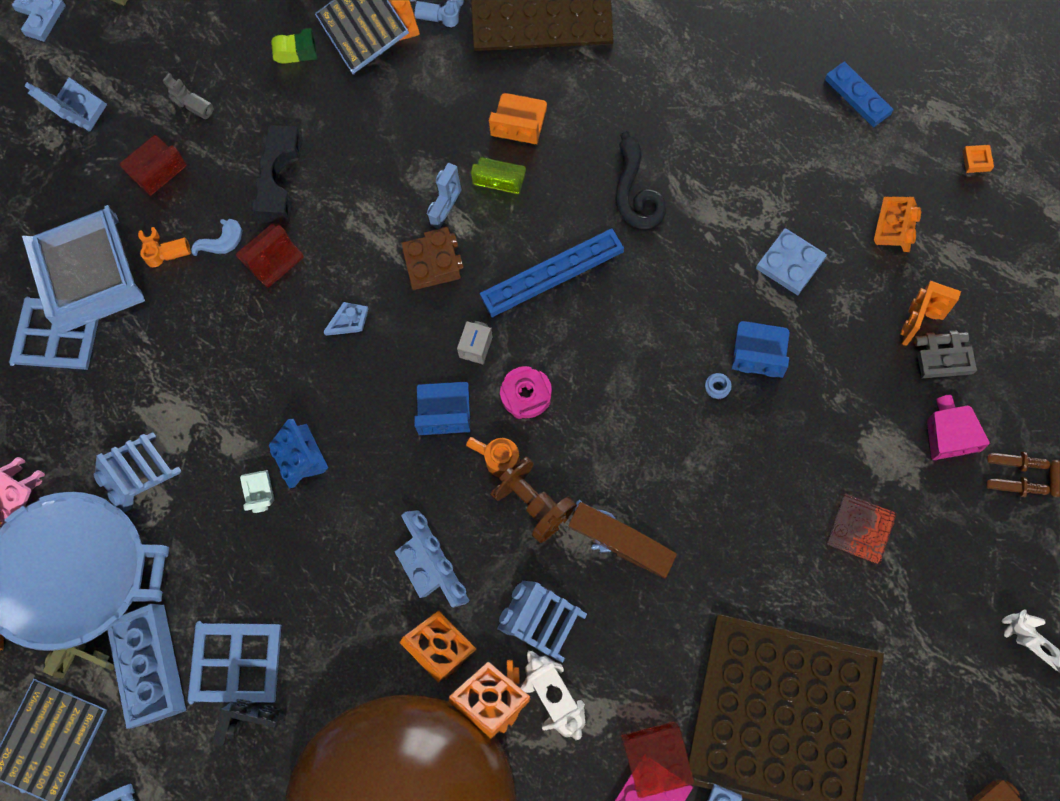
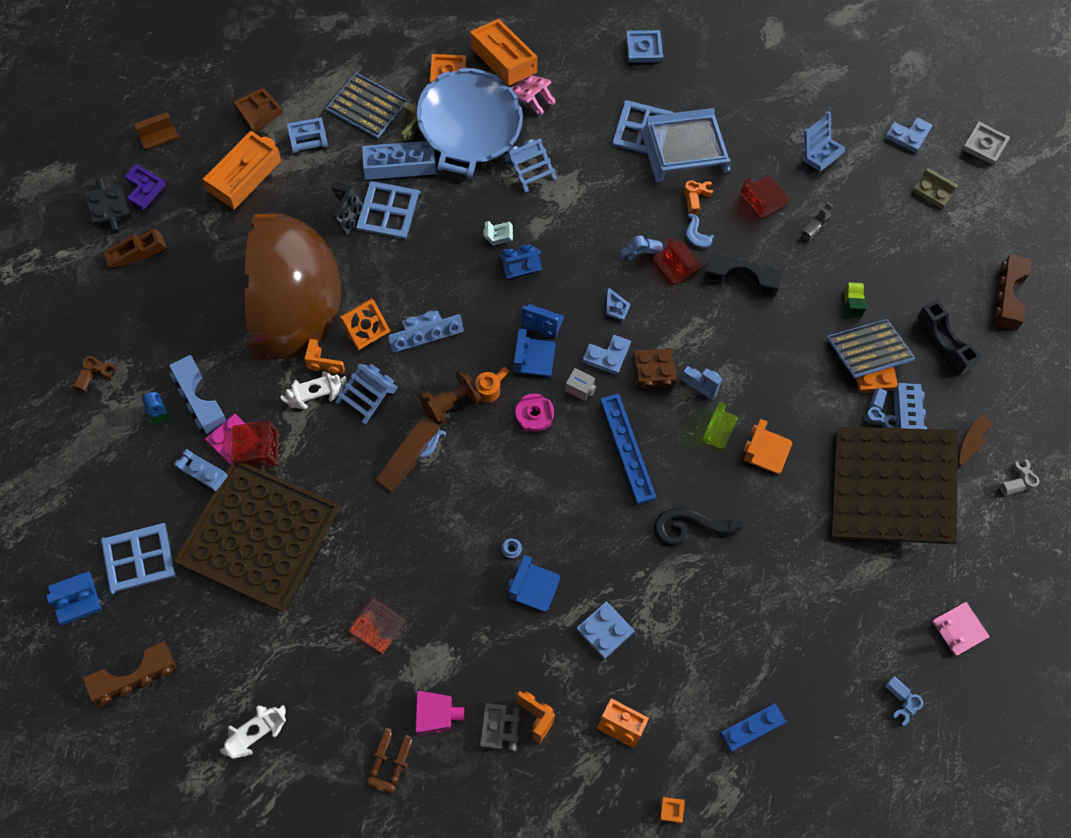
camera: 90 degrees right, 5 degrees down
orange piece [449,662,530,738] -> none
none -> blue bracket [521,304,564,338]
none -> medium blue plate [583,335,631,376]
none -> medium blue bar [620,236,663,260]

